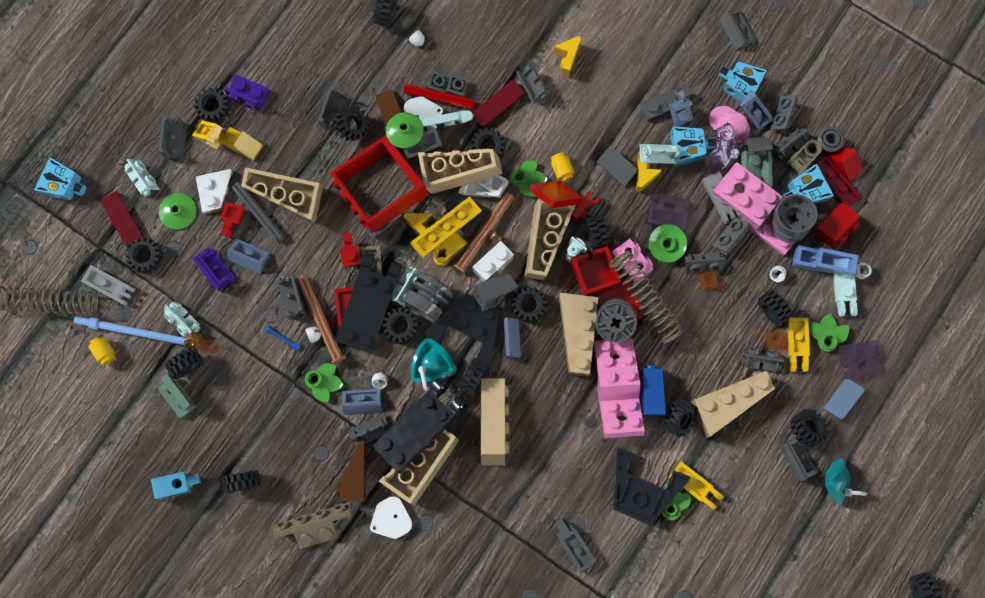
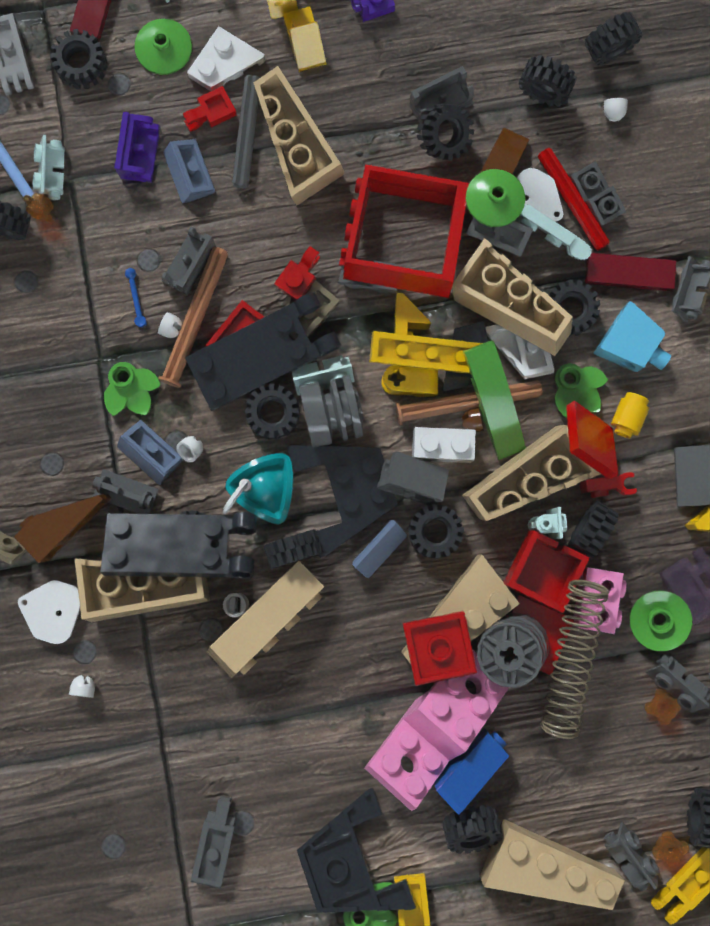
camera: 40 degrees right, 5 degrees up
none -> white hinge [69,675,95,698]
none -> white hinge [223,593,250,617]
none -> red tile [402,611,477,686]
none -> bright green slope [463,340,526,460]
none -> black tyre [519,55,577,107]
none -> medium azure torso [594,301,672,372]

